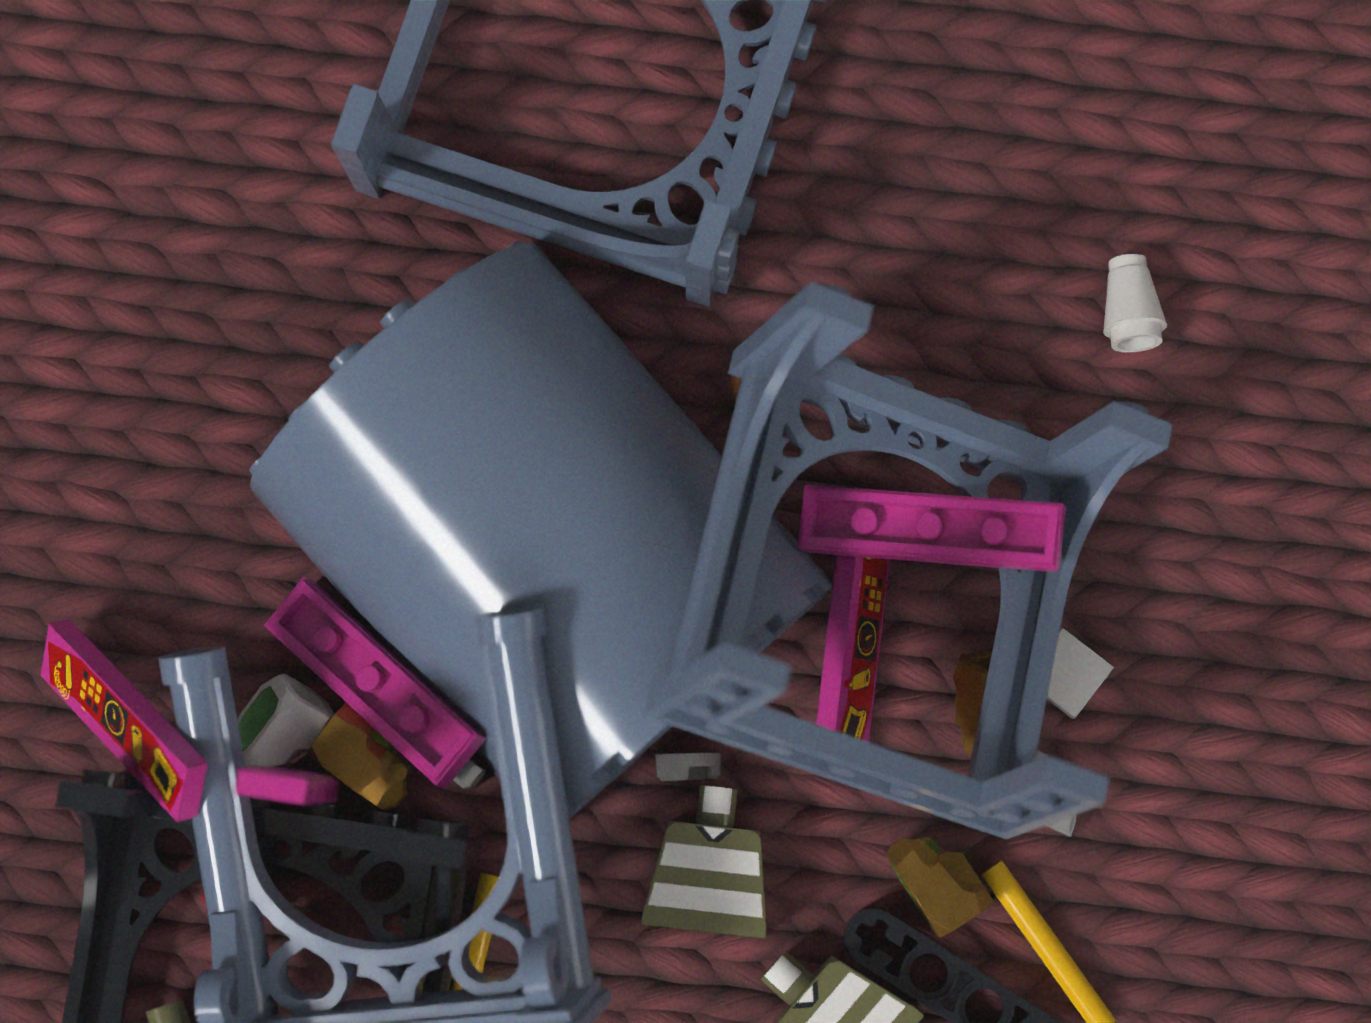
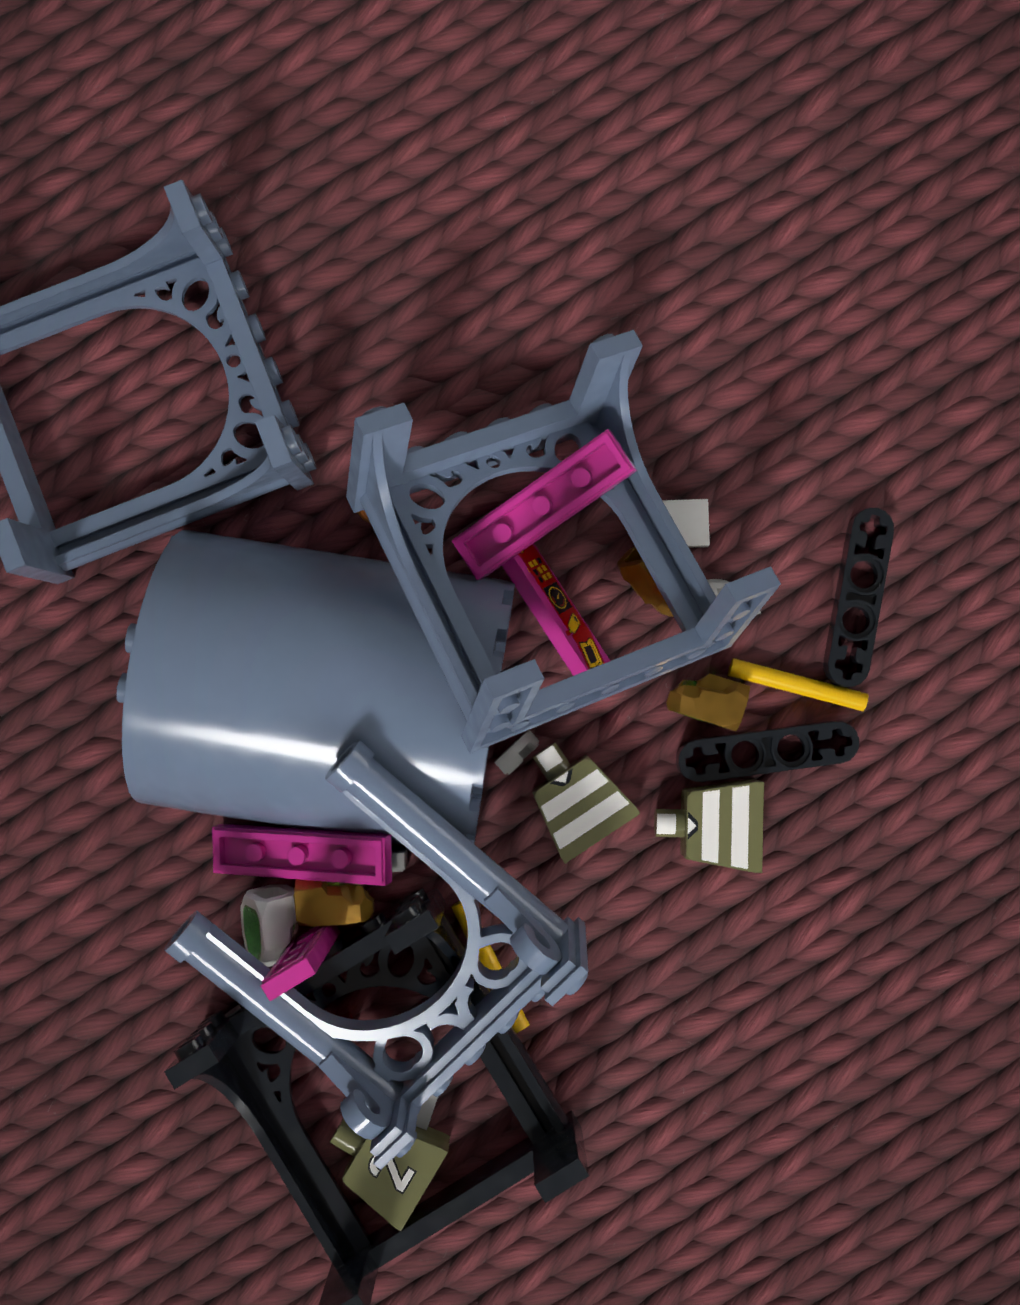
camera: 40 degrees left, 5 degrees up
tile [40,619,208,822] -> none
white cone [1103,254,1167,352] -> none
none -> black beam [823,508,894,687]

